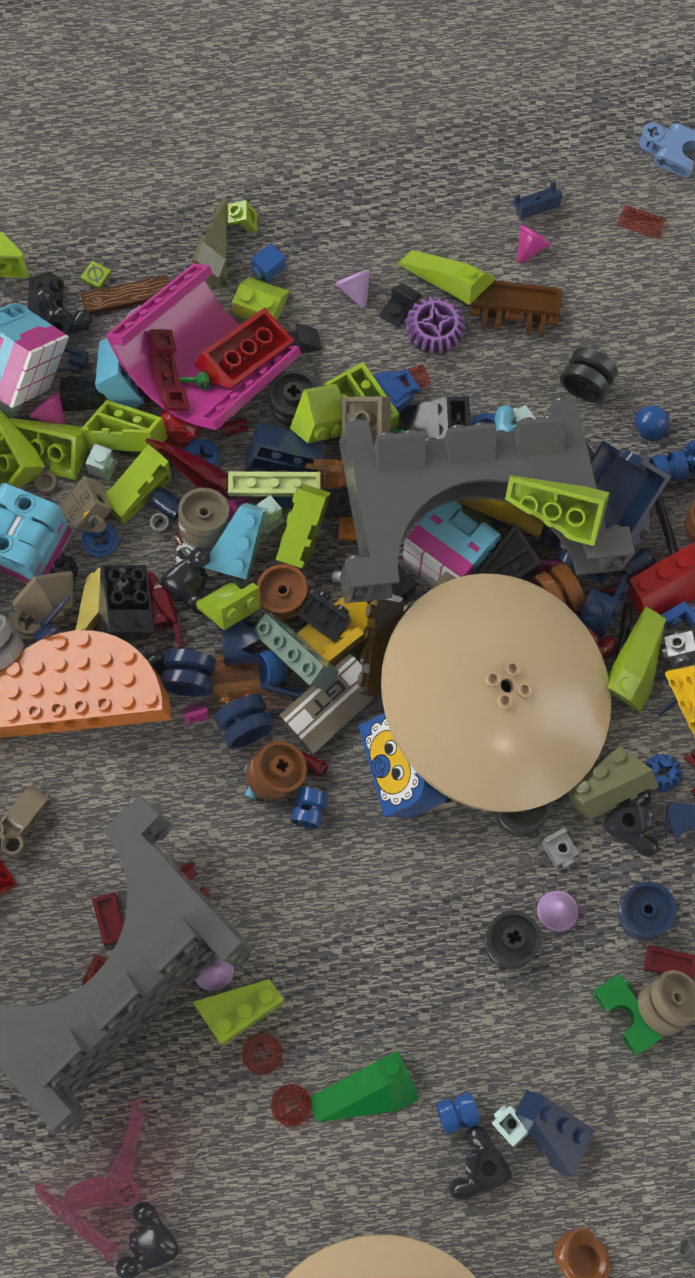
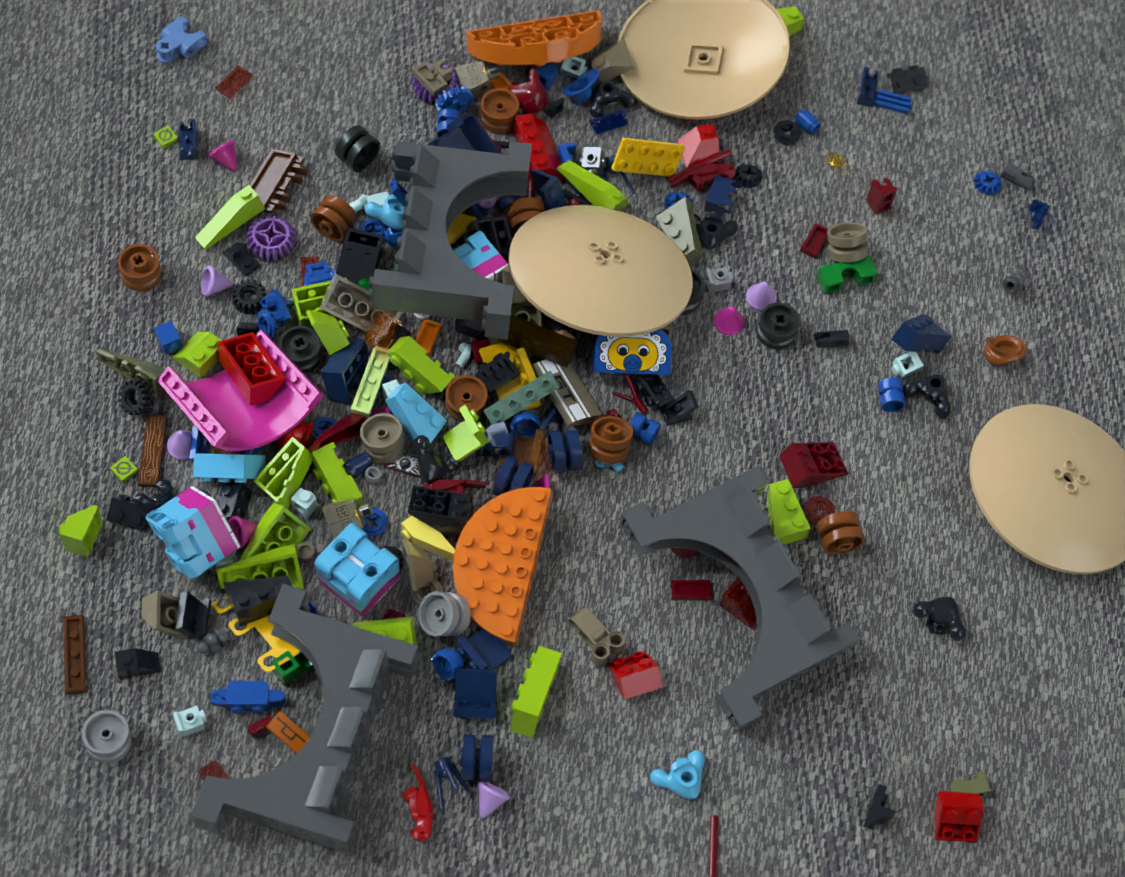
camera: 80 degrees left, 10 degrees down
dark blue plant [33,595,86,642] -> none
clear pink piece [35,1099,146,1261] -> none
dark red slope [149,329,190,411] -> none
green hand [179,372,210,390] -> none
lime bracket [226,200,257,233] -> none
clear red gear [270,1084,311,1126] -> none
green wedge [306,1050,420,1123] -> none
lime wedge [505,475,609,546] -> none
dark blue wheel [617,881,677,941] -> none
blue hair [635,405,669,442] -> none
none -> dark orange wheel [118,244,162,292]
none -> black tyre [118,380,155,415]
none -> lime tile [153,126,178,149]
none -> black tyre [232,279,266,315]
none -> blue gear [257,309,278,338]
none -> blue hips [260,289,294,327]
none -> dark orange wheel [310,195,358,242]
none -> light aqua arm [349,195,367,214]
none -> dark red plant [612,374,648,414]
none -> black bracket [635,374,675,412]
none -> black slope [661,390,699,426]
none -> dark pink hat [714,306,745,335]
none -> dark red slope [779,442,849,488]
none -> black hinge [813,329,849,348]
none -> dark orange wheel [816,511,865,555]

